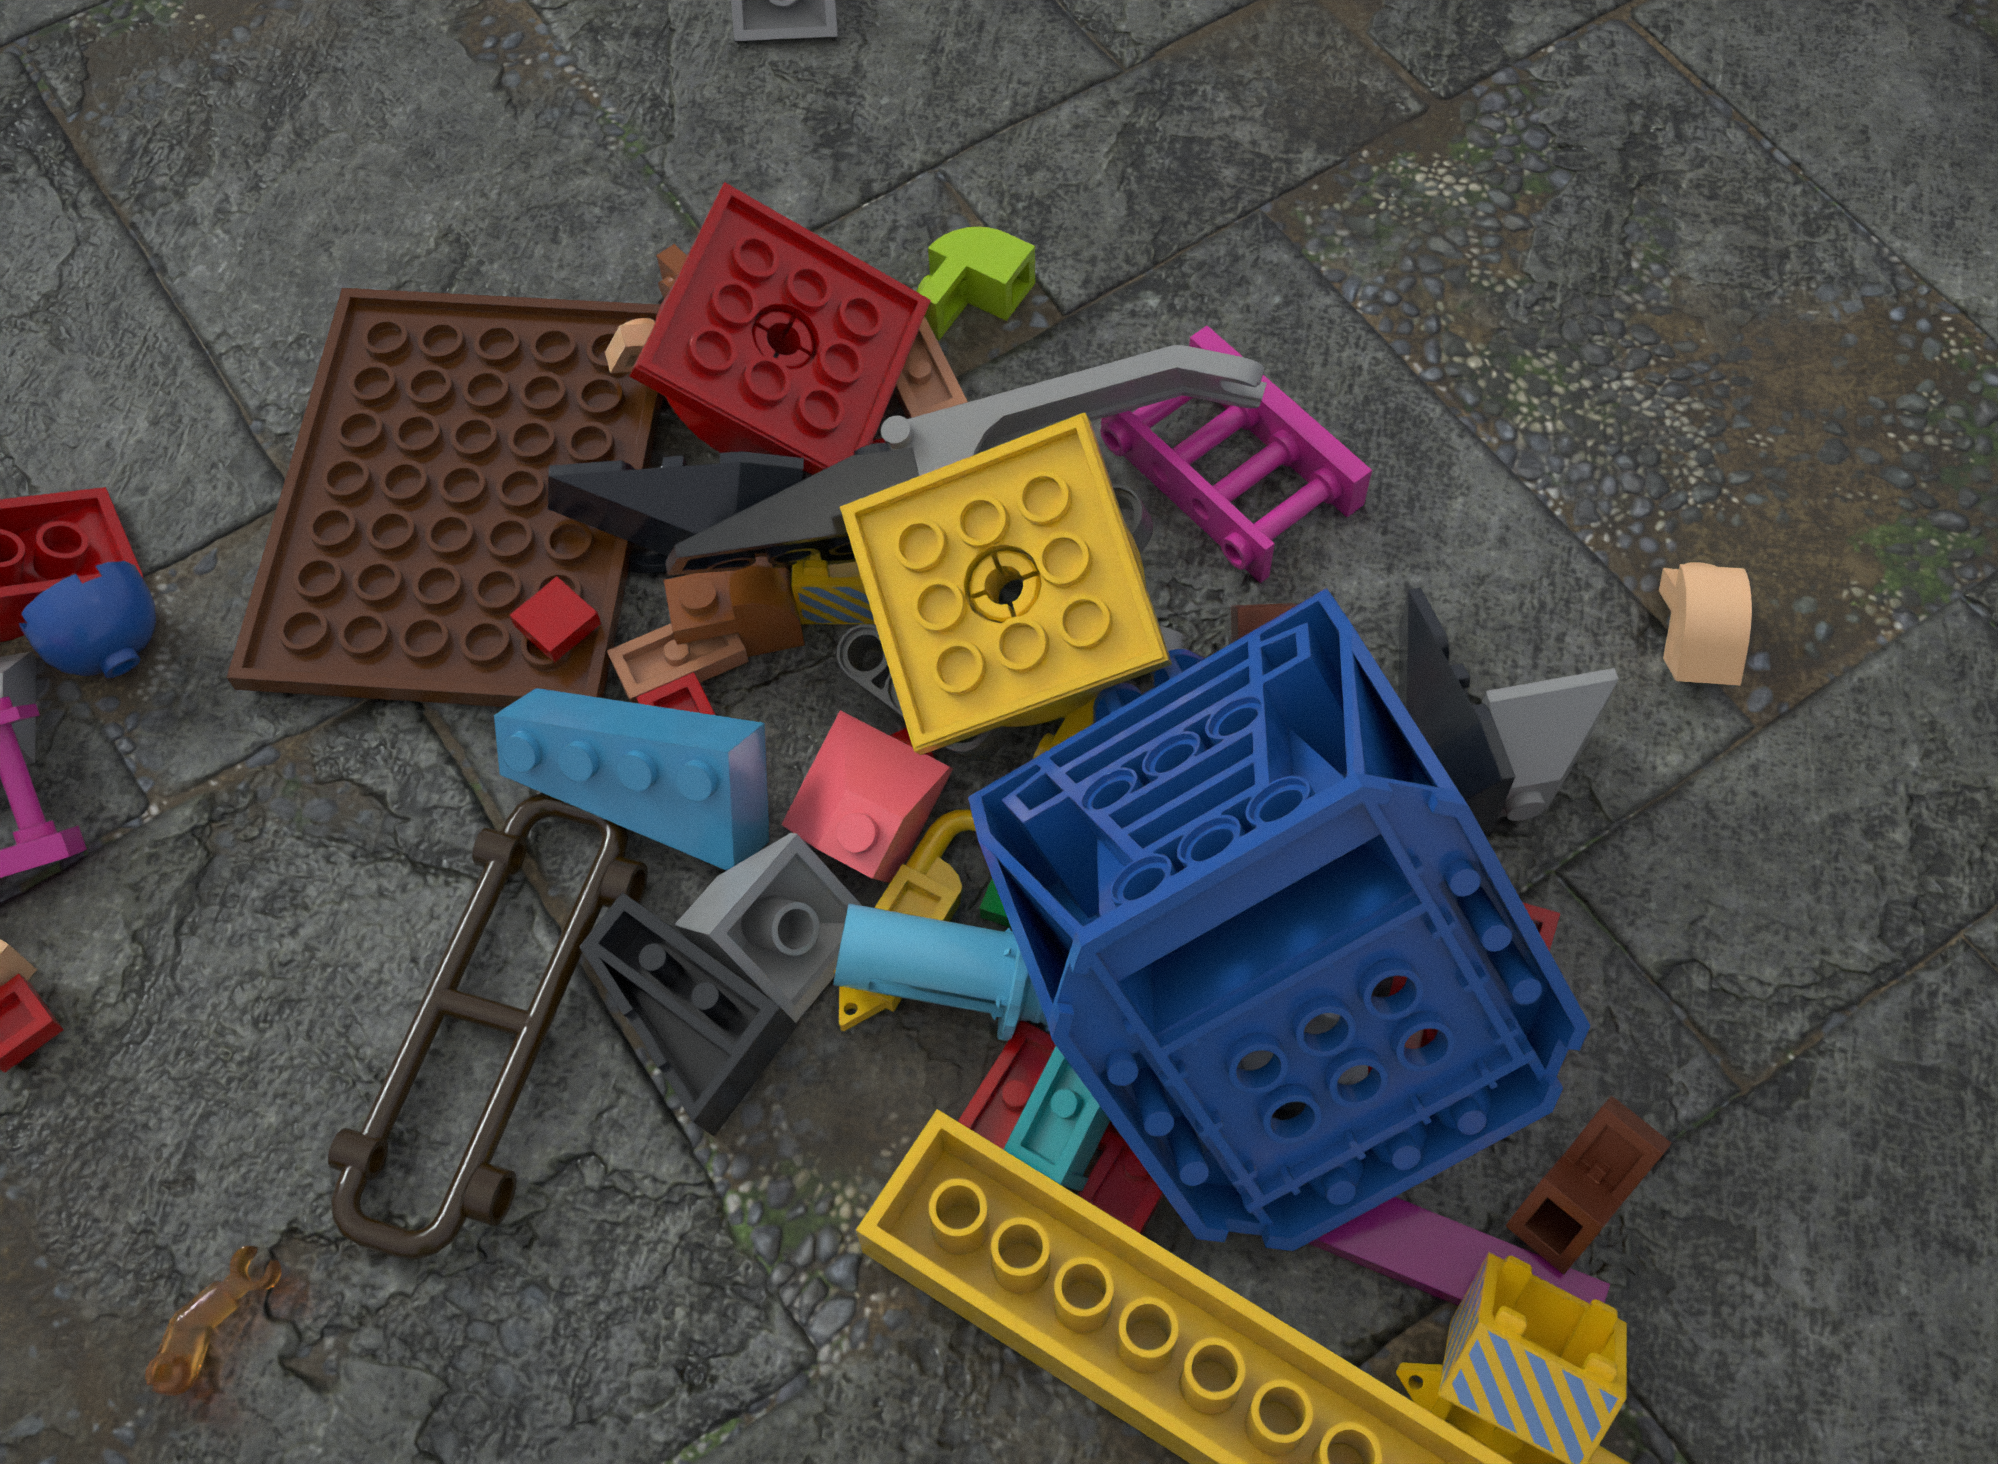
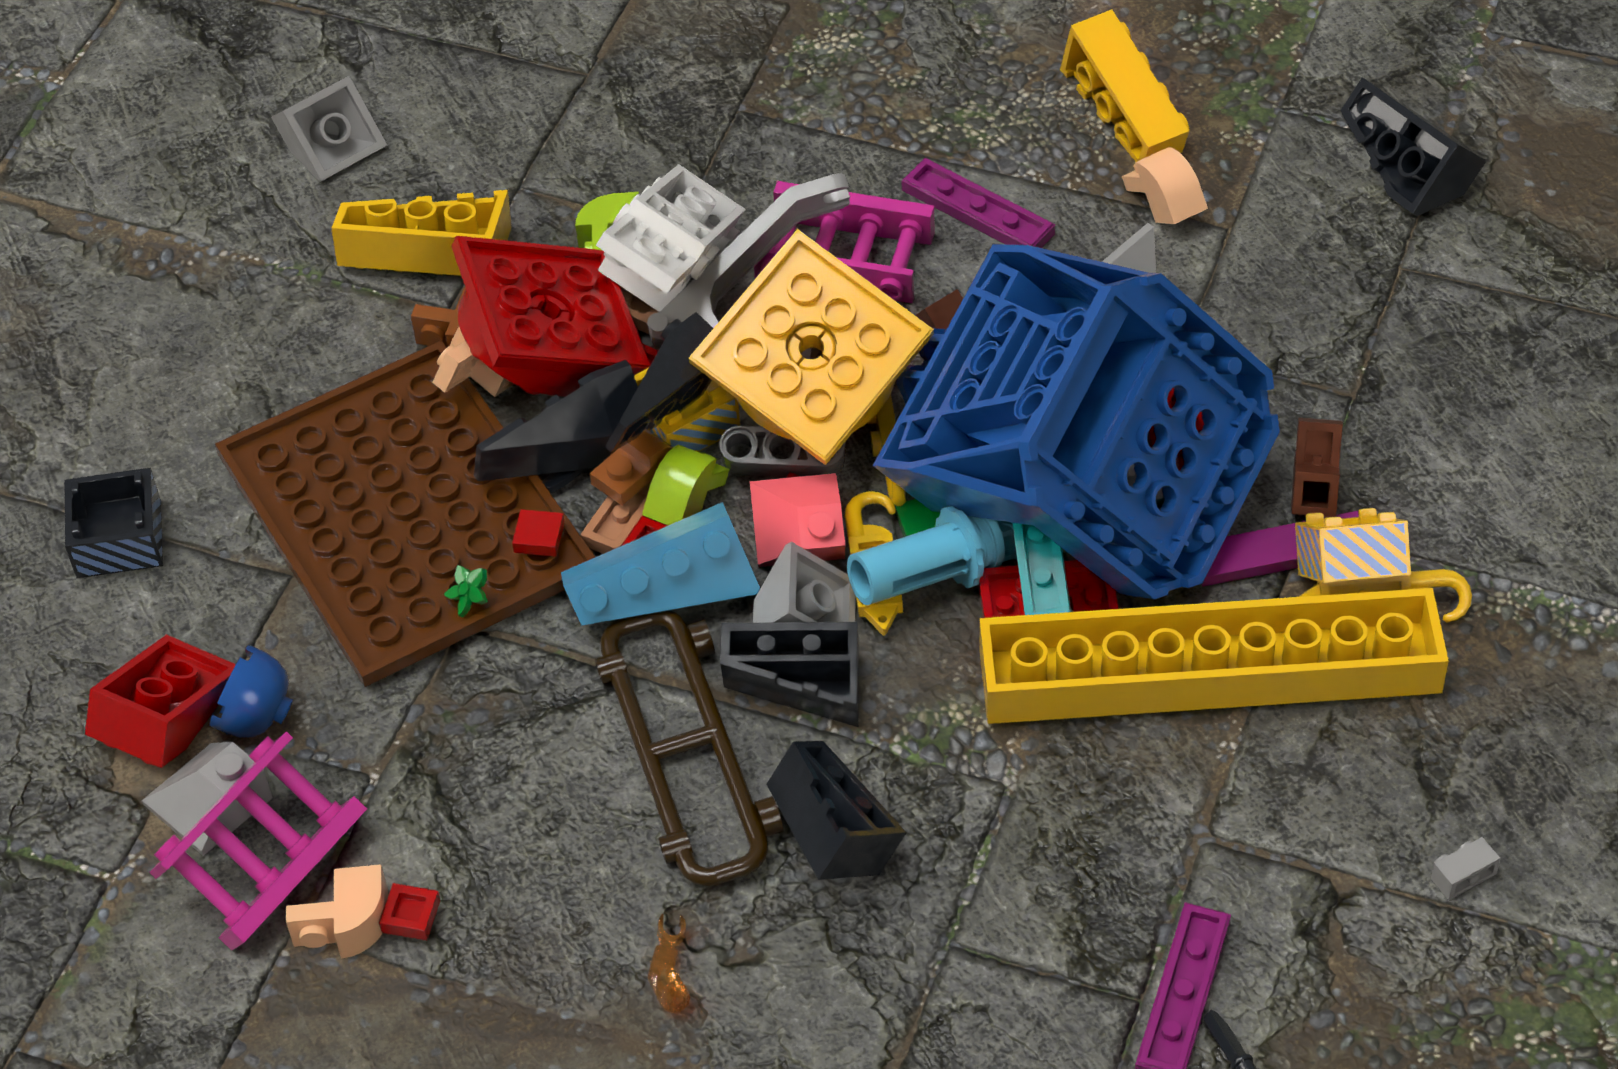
camera: 35 degrees left, 10 degrees down
none -> black container [64,468,163,578]
none -> yellow wedge [331,190,512,276]
none -> green plant [443,565,488,618]
none -> white wedge [596,164,746,312]
none -> lime brick [642,444,730,526]
none -> black wedge [766,741,907,880]
none -> magenta tile [901,158,1055,248]
none -> yellow wedge [1060,9,1189,162]

